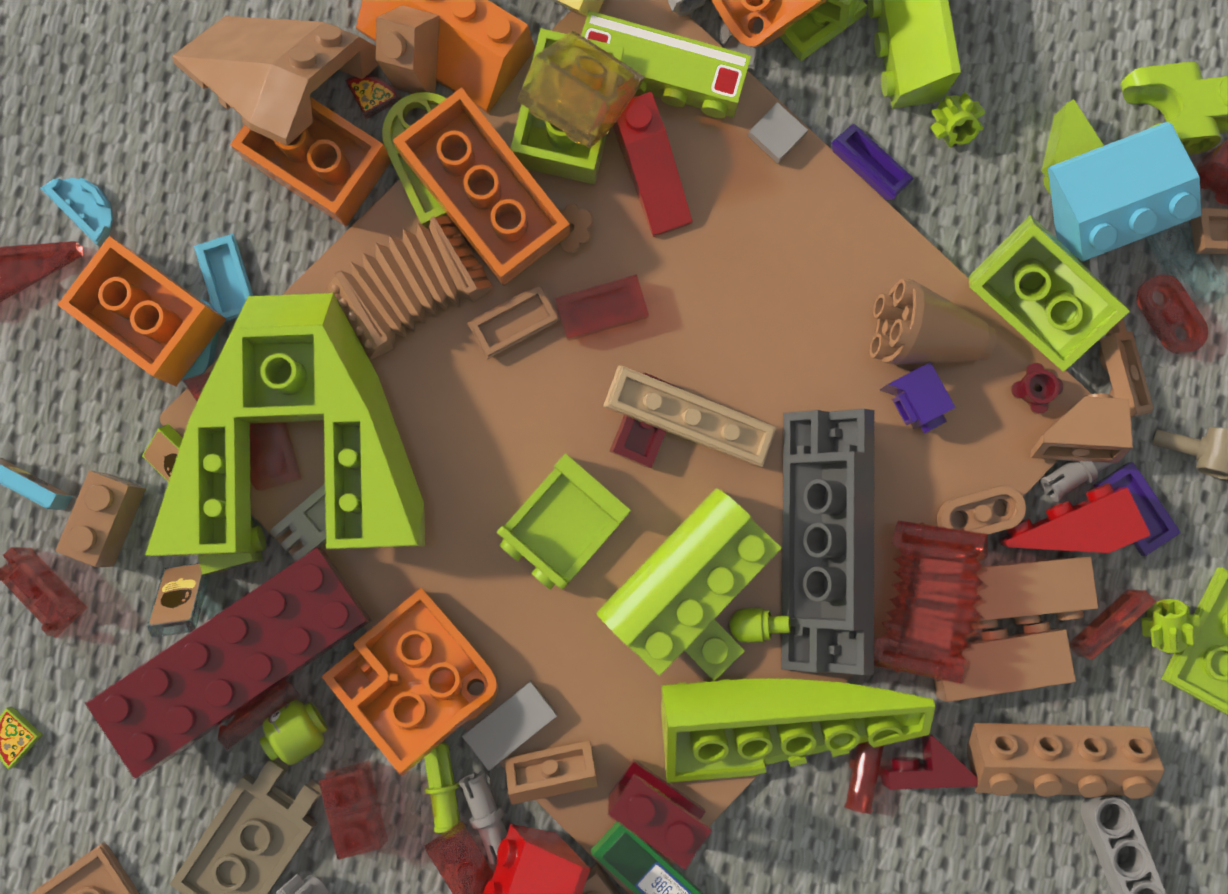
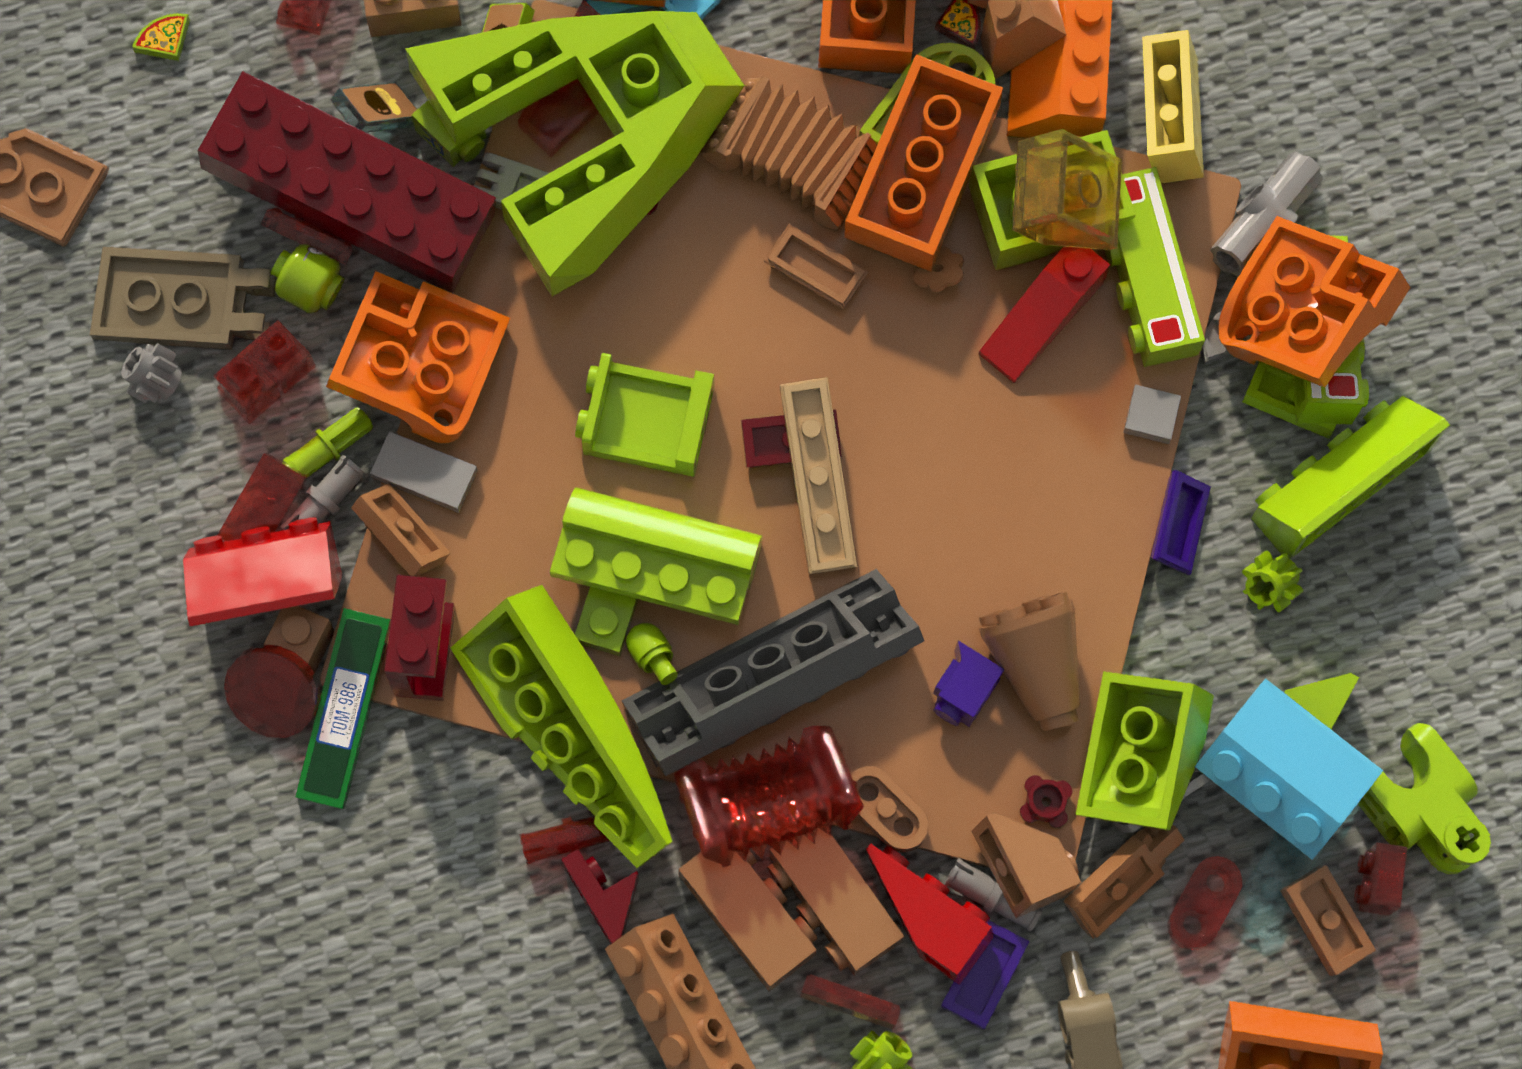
camera: 55 degrees right, 10 degrees down
clear red plate [555,274,649,341] -> none

